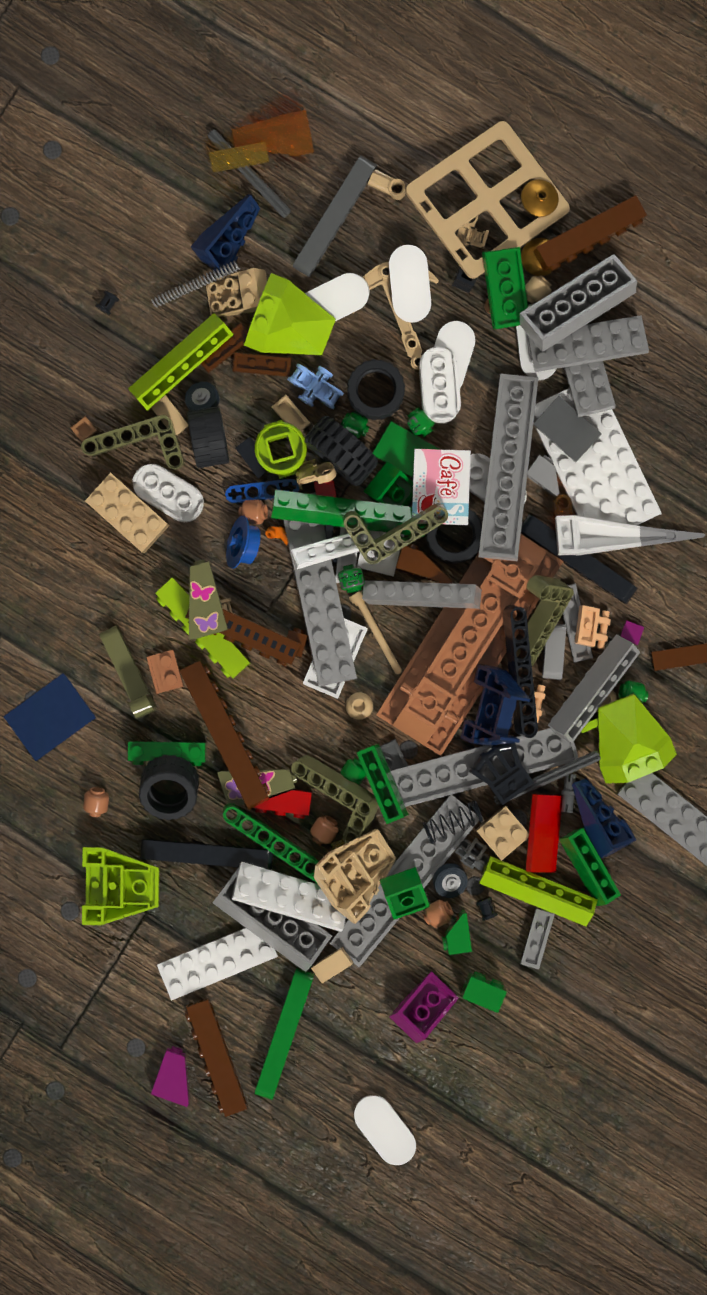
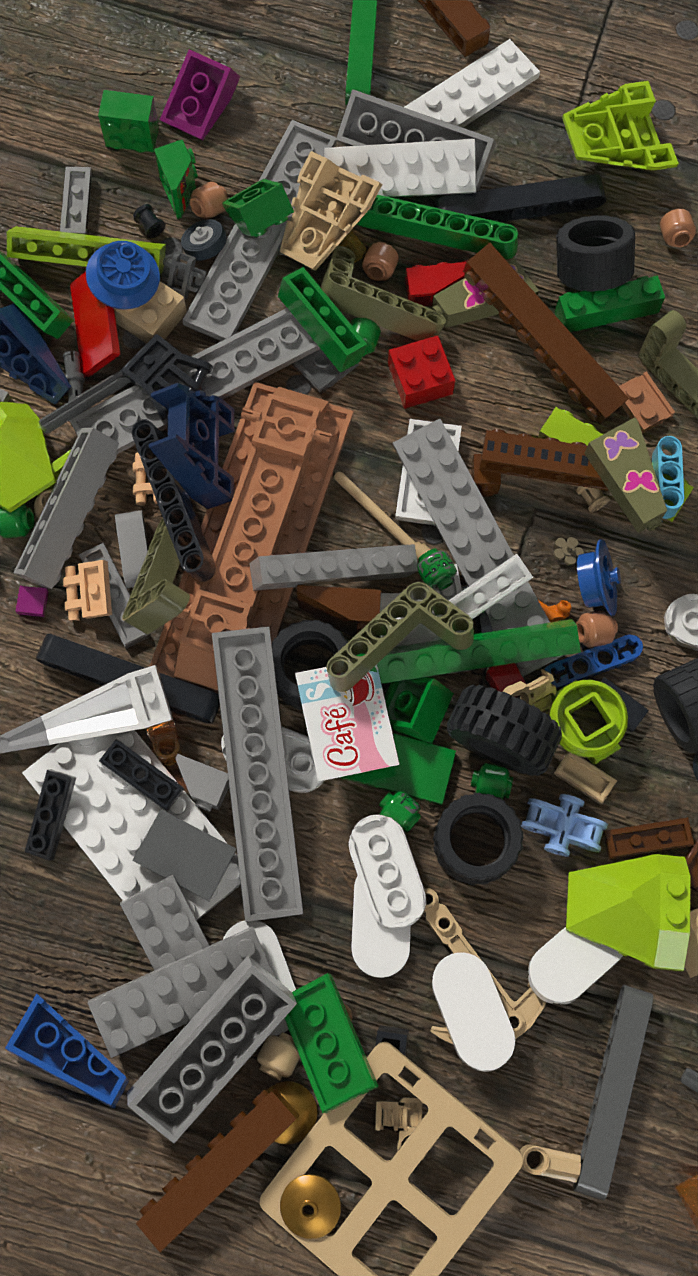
camera: 155 degrees right, 15 degrees down
tan tile [311,947,353,983] -> none
tan piece [346,692,373,720] -> none
black piece [422,800,484,844] -> none
none -> blue wedge [5,994,129,1108]
none -> black tile [25,769,77,861]
none -> blue wheel [86,241,160,309]
none -> black tile [99,739,185,812]
none -> red brick [388,335,456,409]
none -> dark tan plant [553,537,584,565]
none -> medium azure beam [652,436,684,519]

